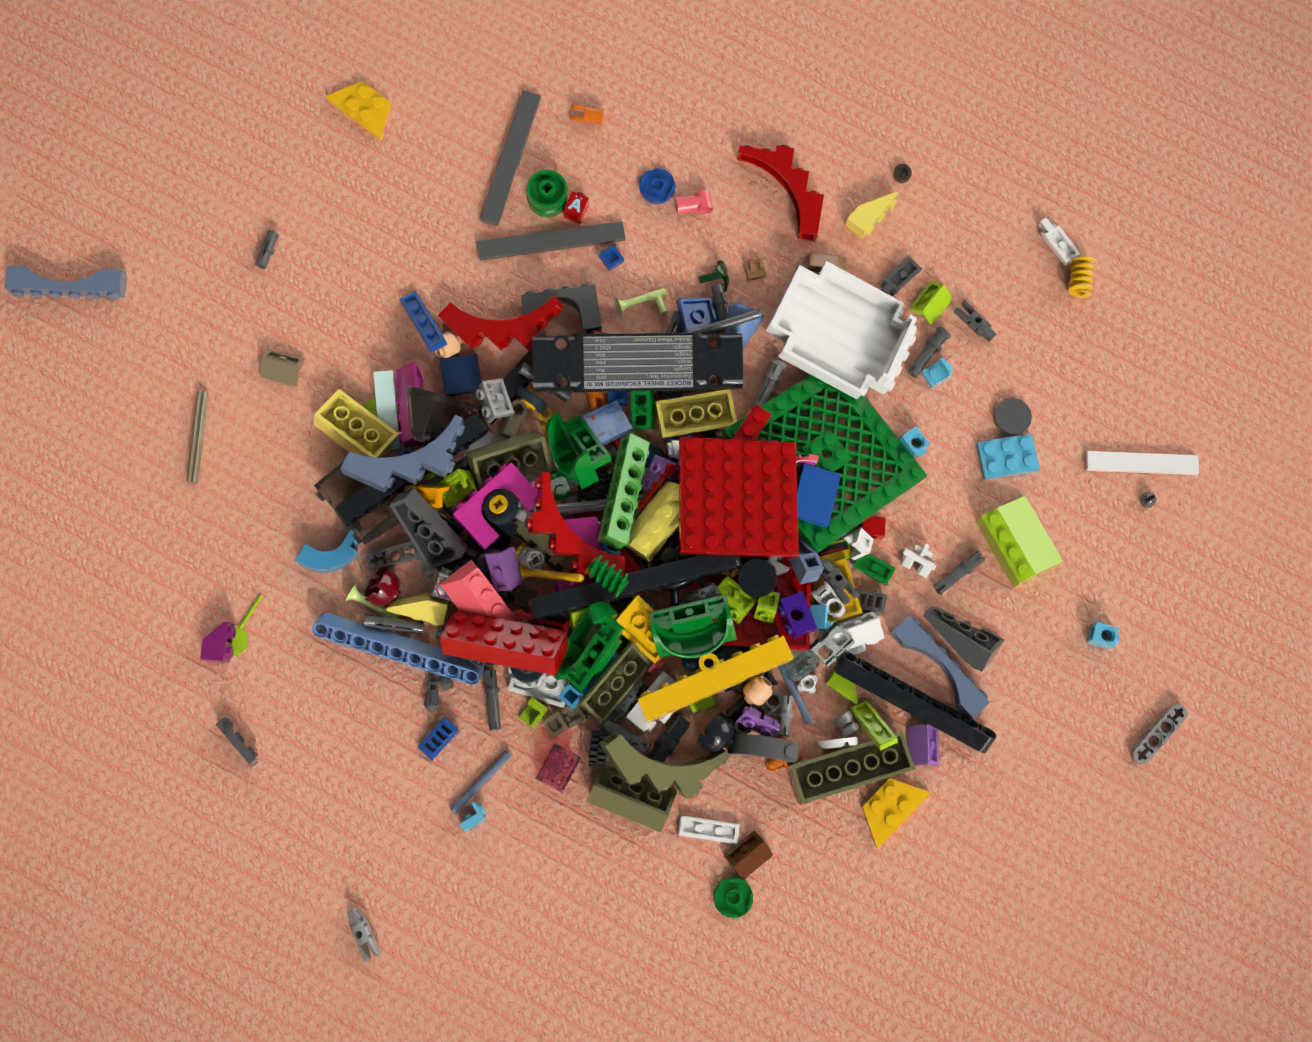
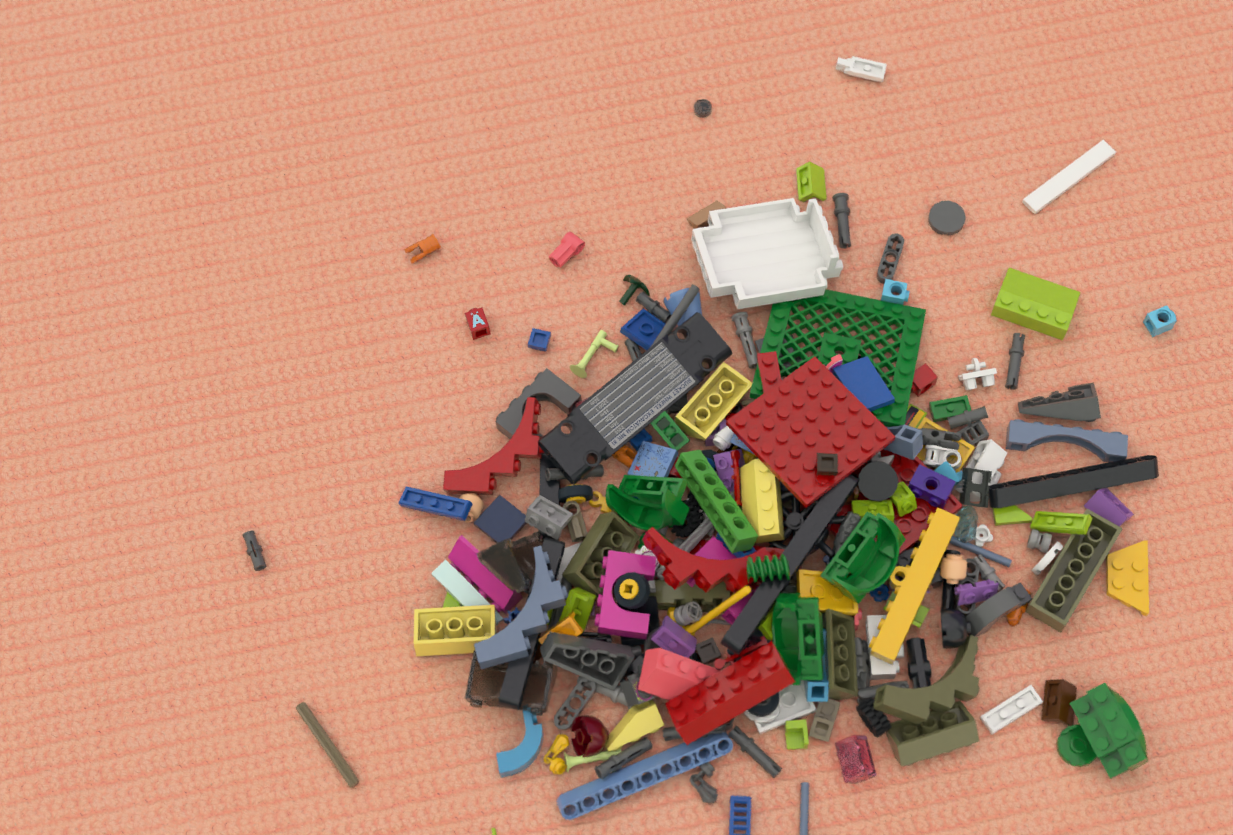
camera: 25 degrees left, 10 degrees down
sand blue arch [5,266,127,300] -> none
dark tan panel [260,349,304,386] -> none
yellow wing [326,81,391,141] -> none
dark grey tile [477,221,626,261] -> none
dark grey tile [480,91,541,226] -> none
green wheel [527,170,568,218] -> none
blue tile [639,168,676,204] -> none
red arch [737,145,824,242] -> none
medium nougat tile [744,258,766,281] -> none
white panel [844,528,874,560] -> none
light yellow slope [845,192,899,239] -> none
dark grey hinge [880,257,922,297] -> none
medium azure bracket [921,357,953,388] -> none
dark grey hinge [954,300,997,342] -> none
medium azure plate [976,434,1040,480] -> none
yellow piece [1068,256,1095,298] -> none
dark grey hinge [1140,492,1157,508] -> none
none -> yellow piece [543,734,570,775]
none -> dark brown plate [816,453,838,476]
none -> dark grey beam [877,234,904,284]
none -> dark grey pin [947,406,988,429]
none -> green piece [1070,683,1149,779]

